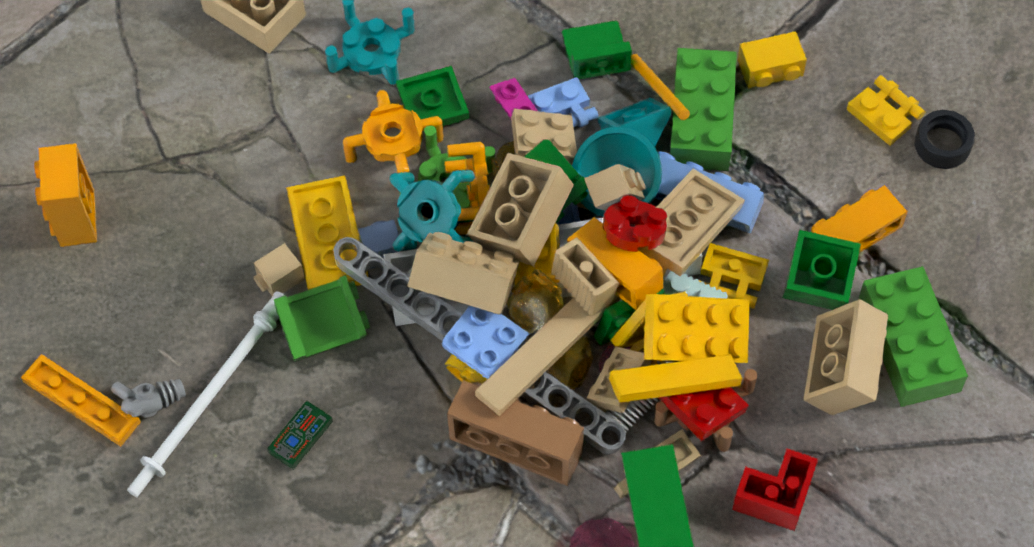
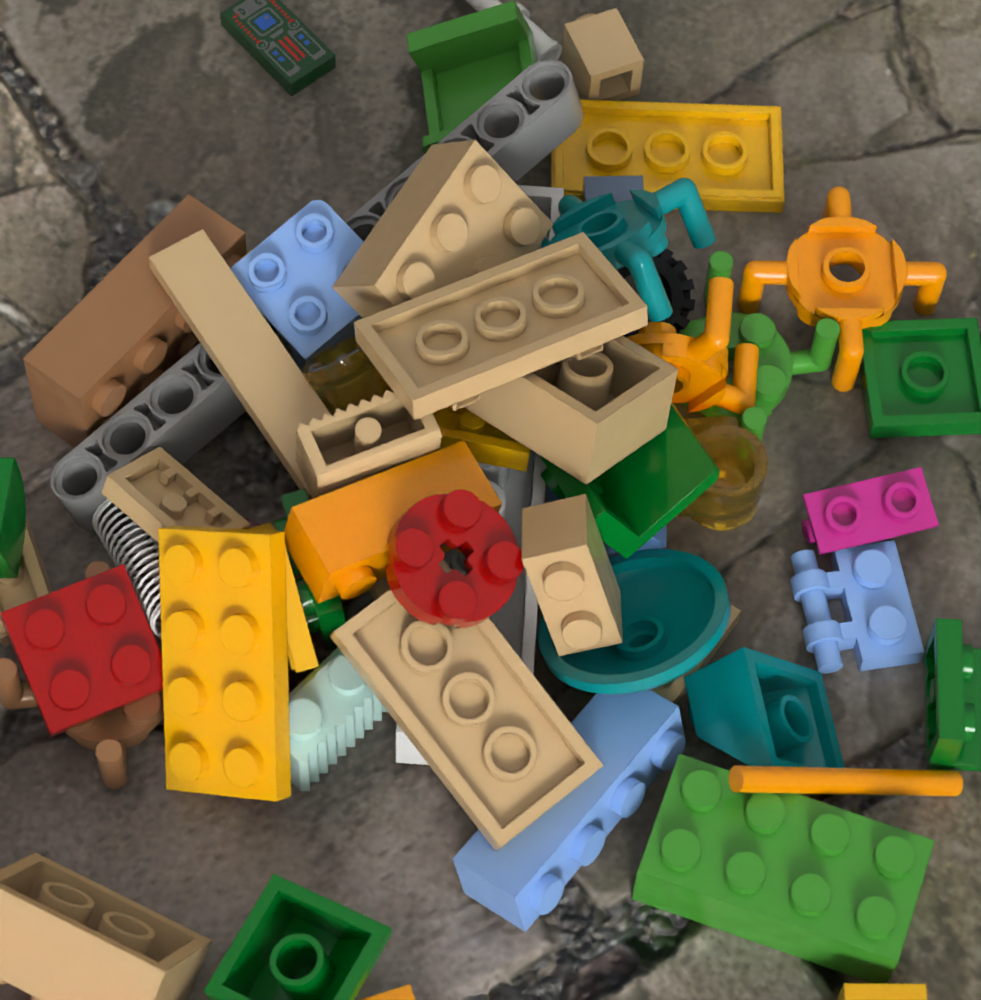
camera: 100 degrees right, 0 degrees up
tan plate [511,109,577,165] -> none
clear yellow piece [546,336,593,390] -> none
yellow tile [609,355,743,403] -> none
yellow plate [699,243,769,309] -> none
none -> tan piece [354,232,648,420]

